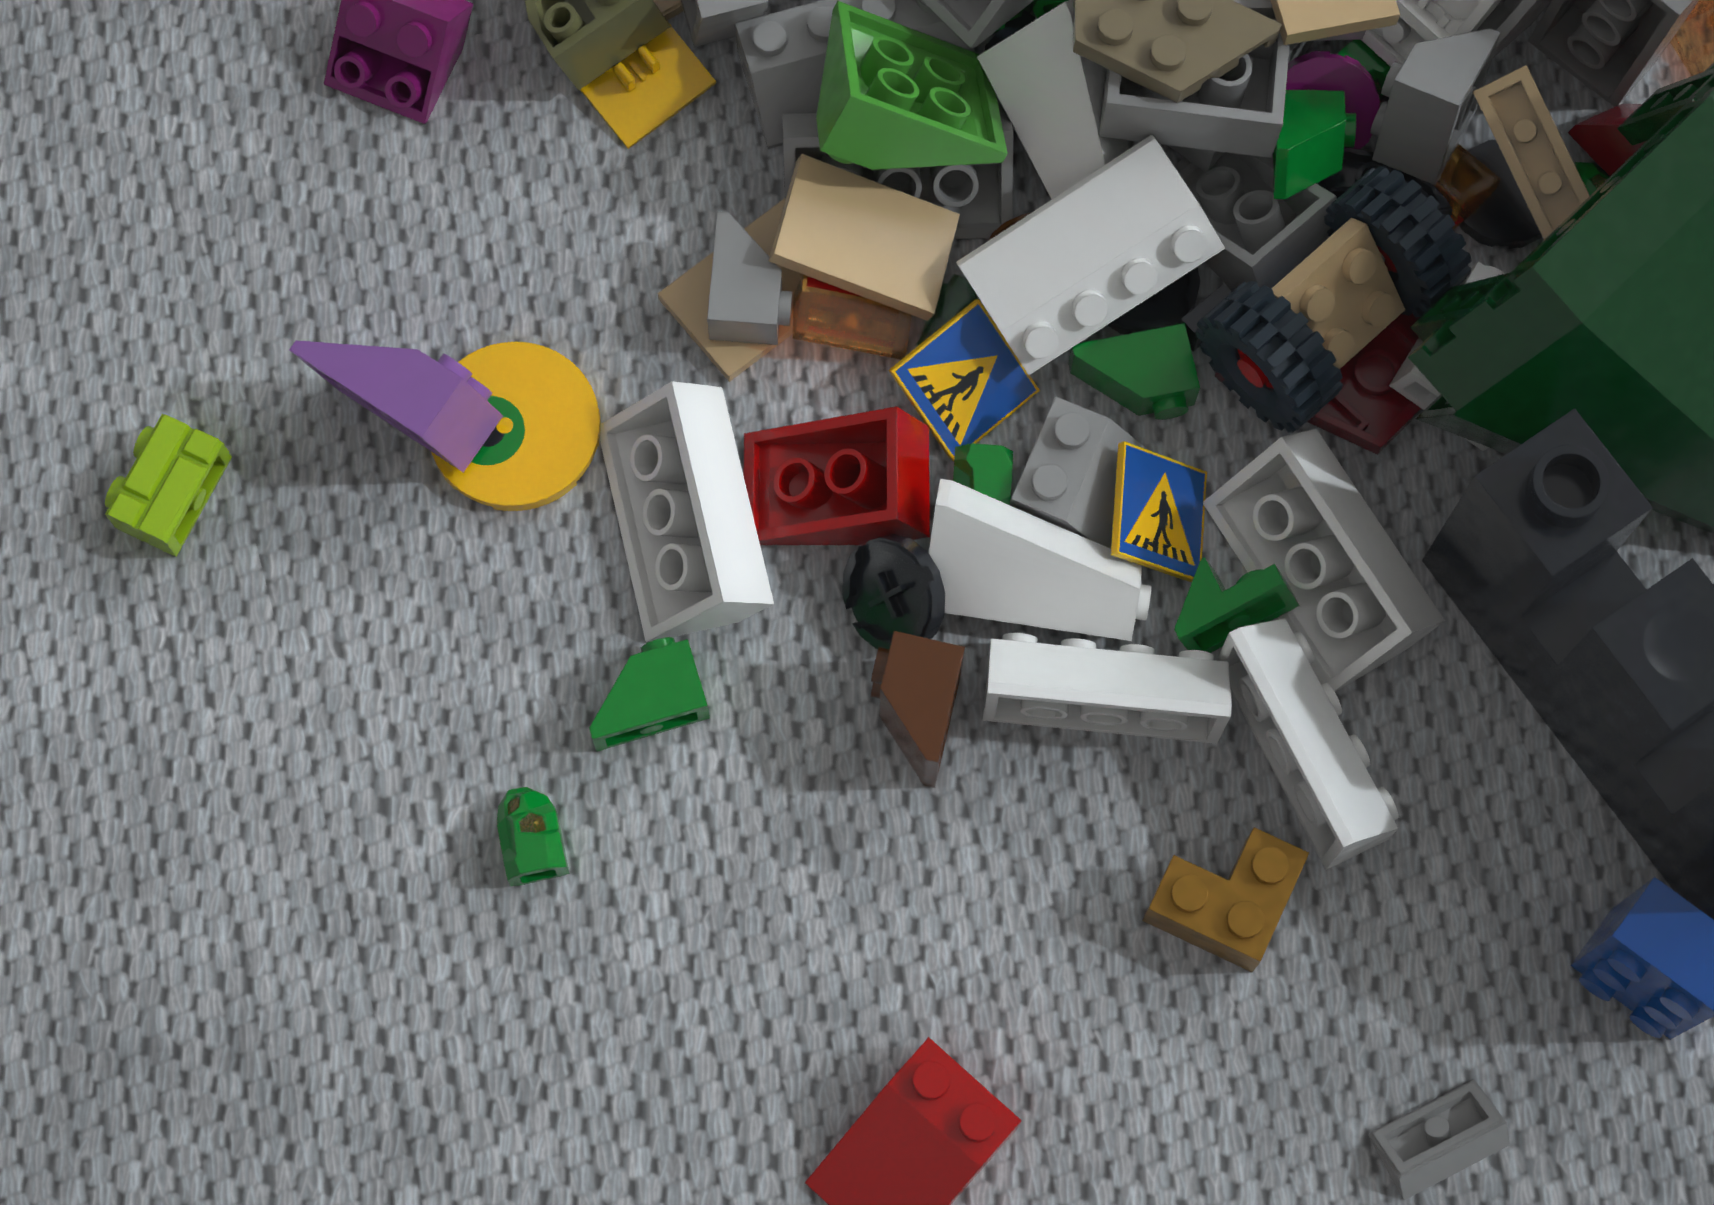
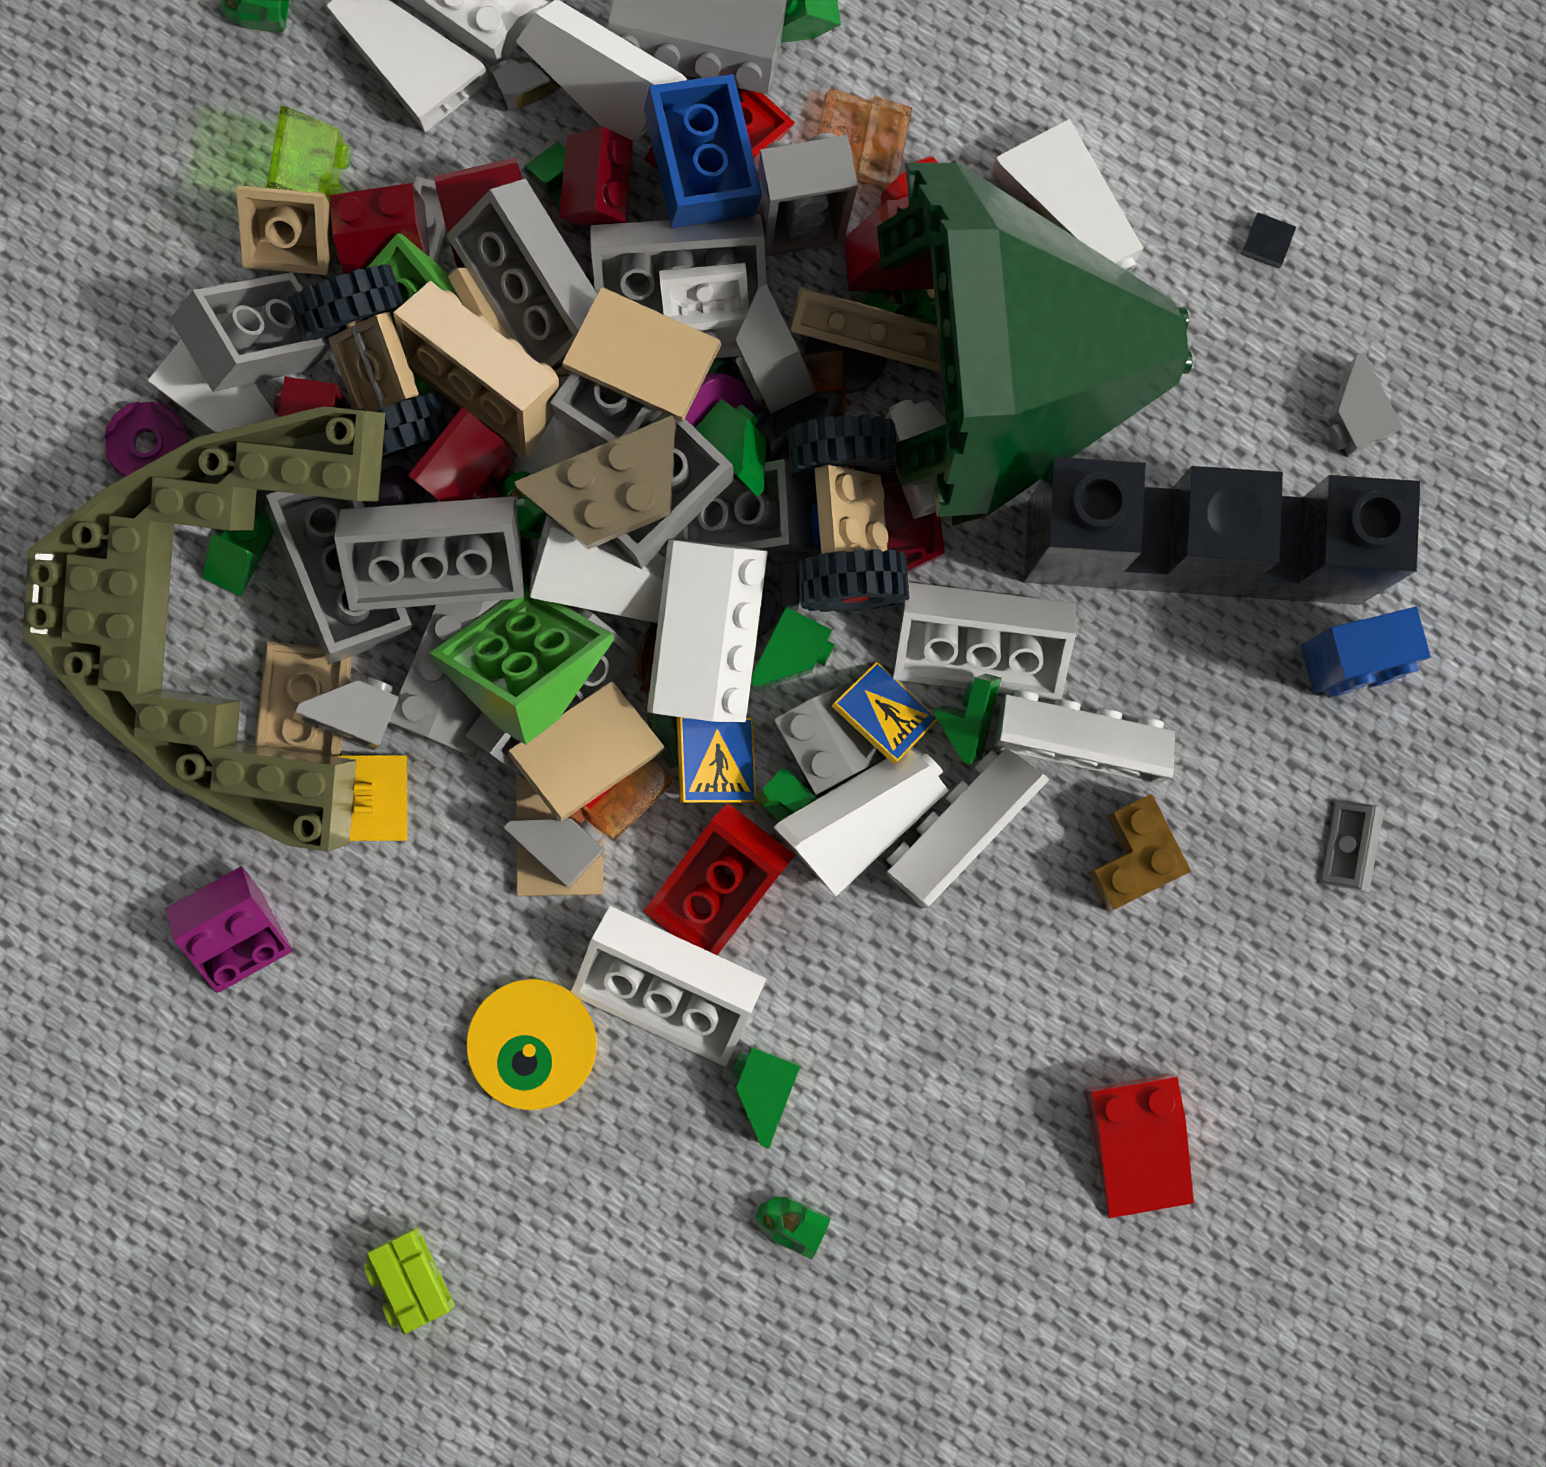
camera: 55 degrees left, 10 degrees up
medium lavender slope [289,340,503,473] -> none
black tile [842,534,945,649] -> none
reddish brown slope [871,631,965,788] -> none

